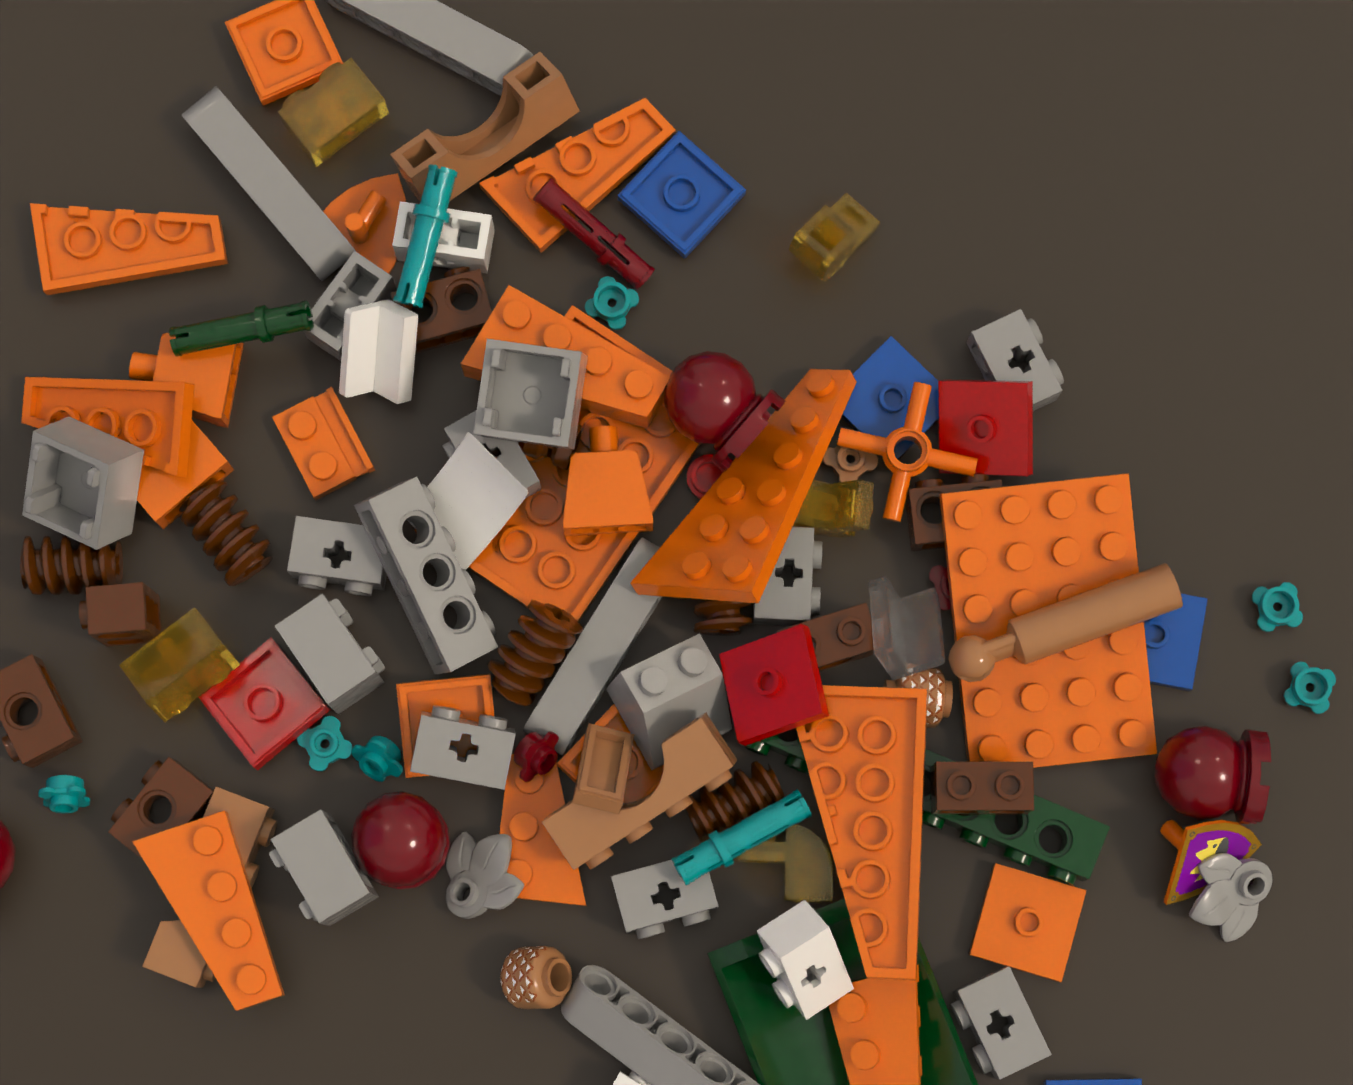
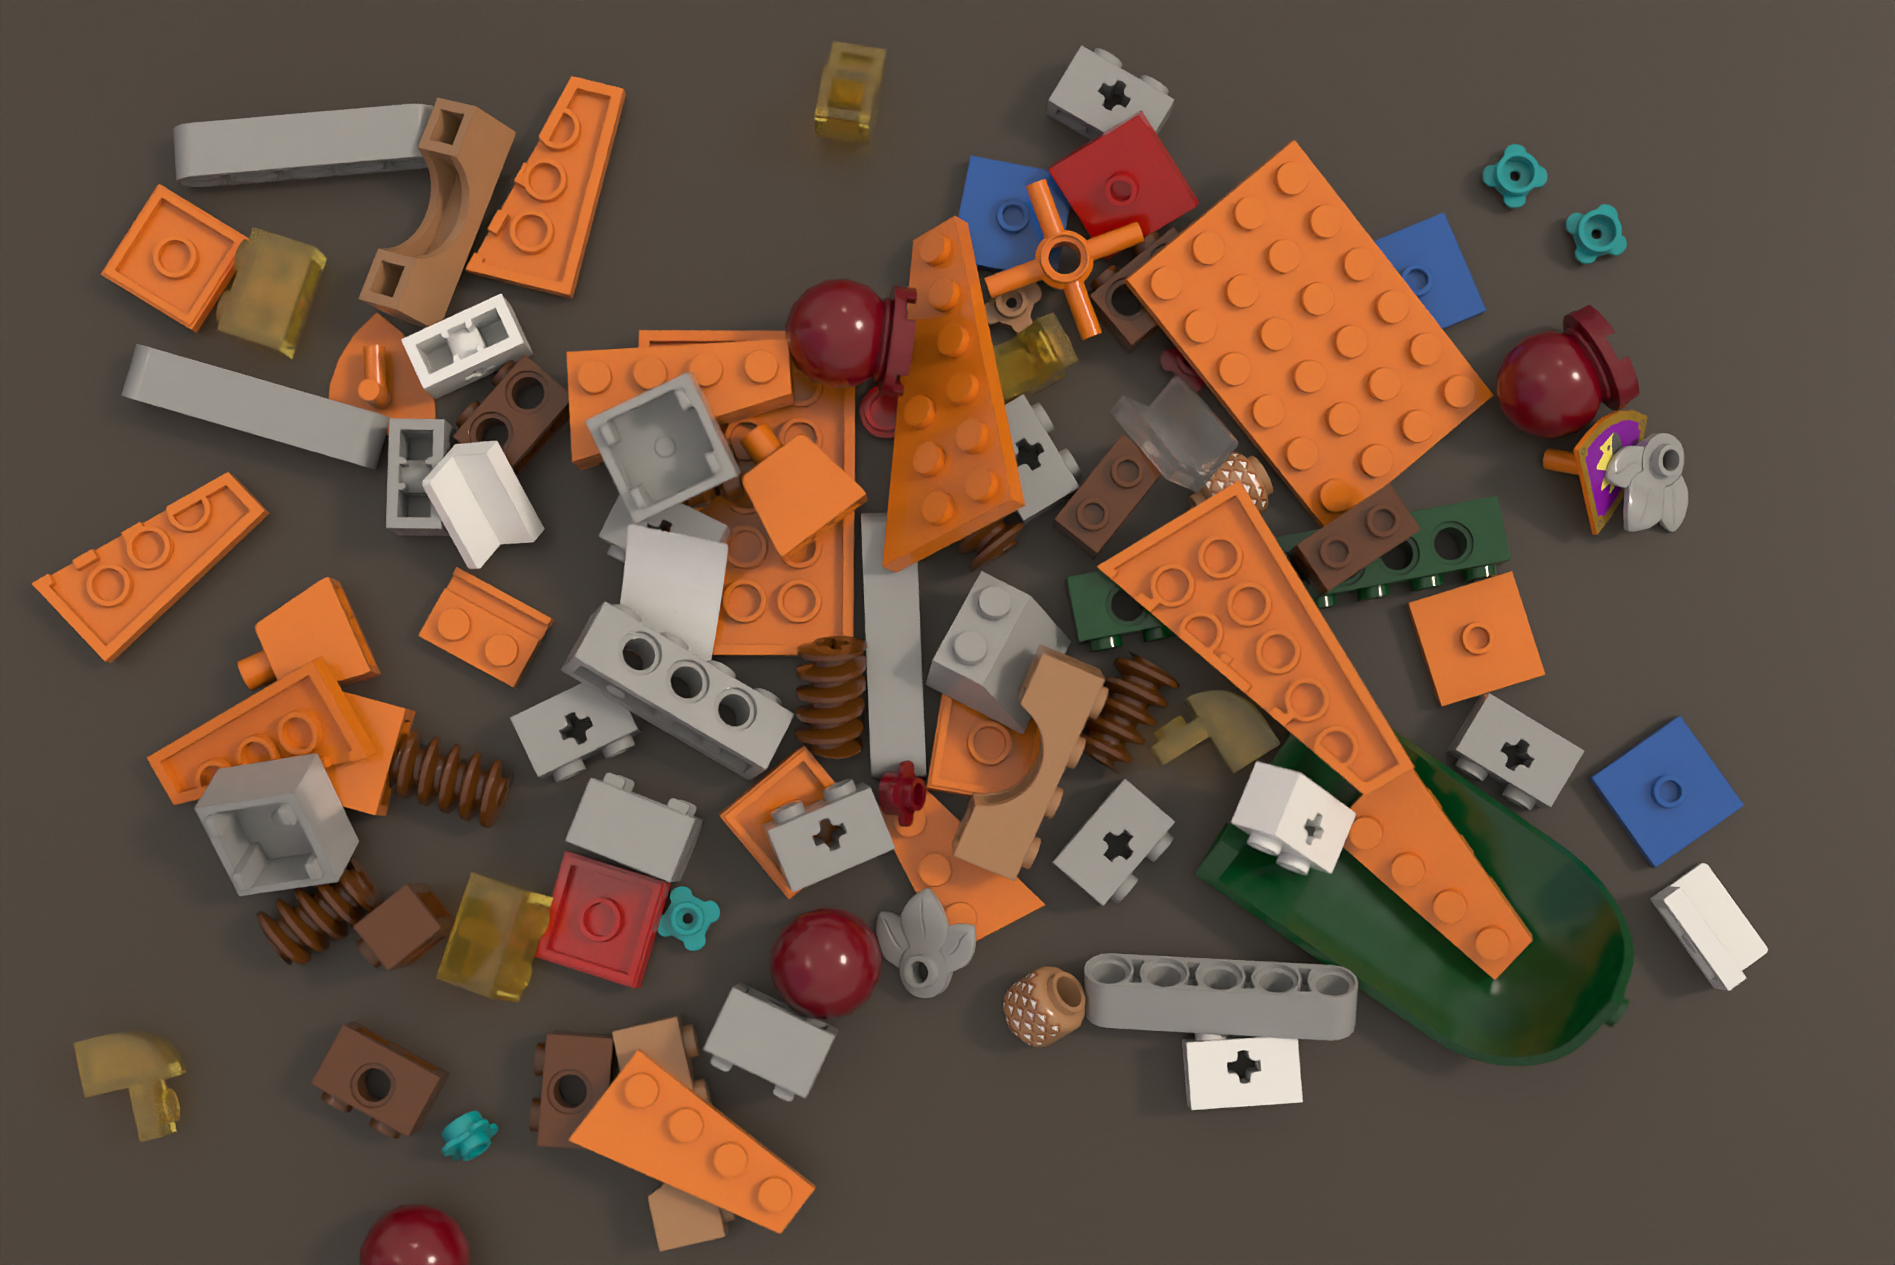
camera: 30 degrees left, 5 degrees up
dark green pin [169,300,314,357] -> none
teal plate [351,736,403,782] -> none
teal pin [393,164,458,308] -> none
dark red pin [532,178,655,290] -> none
medium nougat tile [572,723,634,814] -> none
teal plate [585,276,639,330] -> none
blue plate [617,131,746,259] -> none
teal pin [671,789,812,886] -> none
red plate [719,624,829,746] -> none
medium nougat piece [948,563,1183,682] -> none

